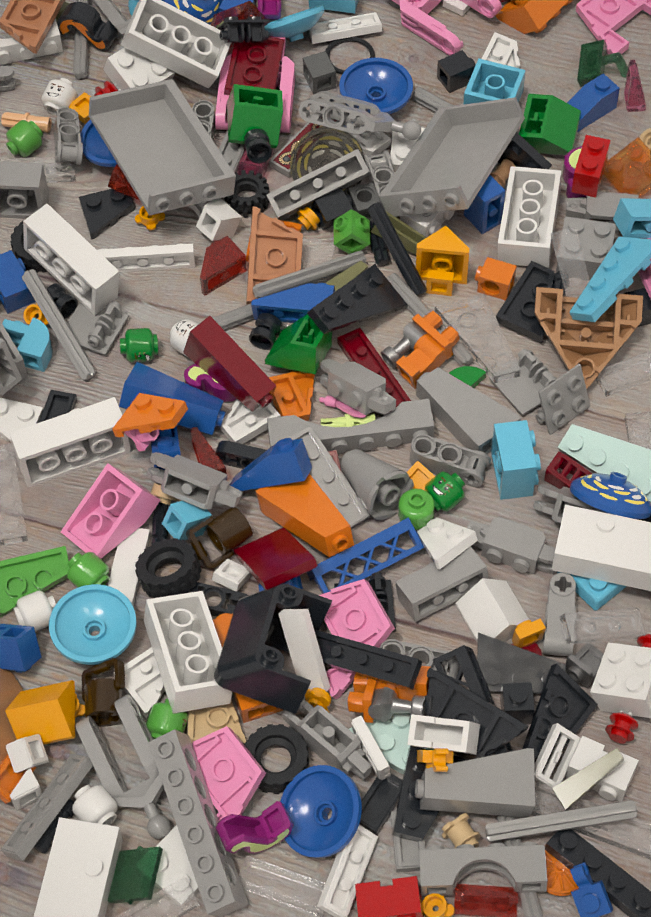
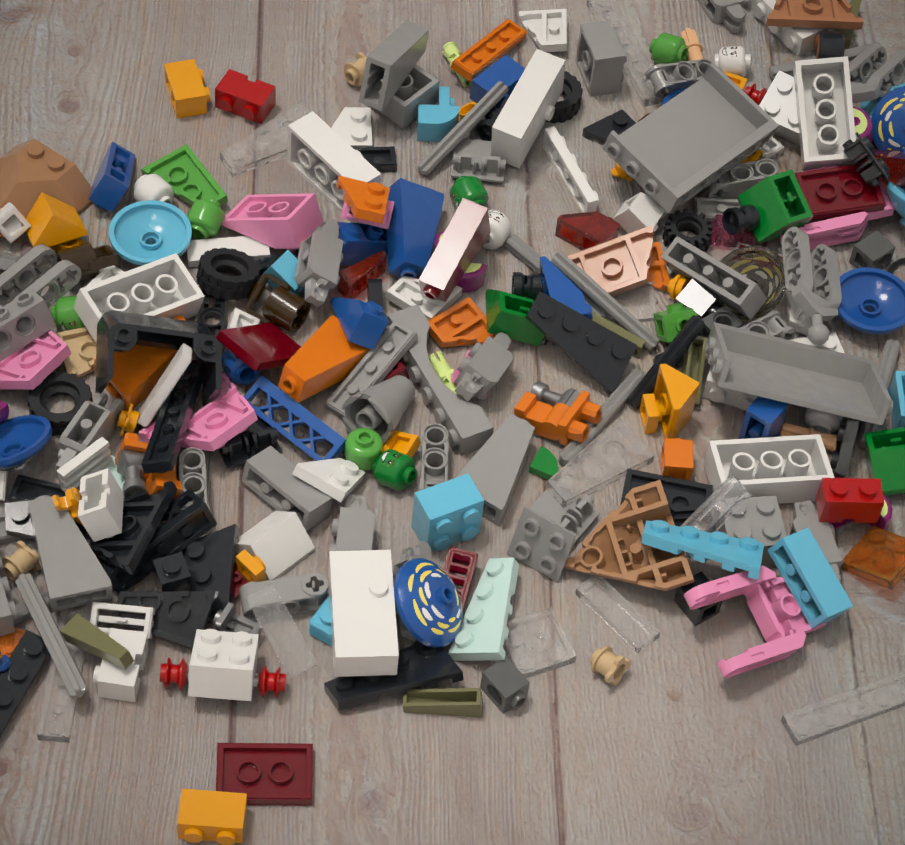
camera: 65 degrees right, 5 degrees down
dark red tile [337,327,411,414] -> none

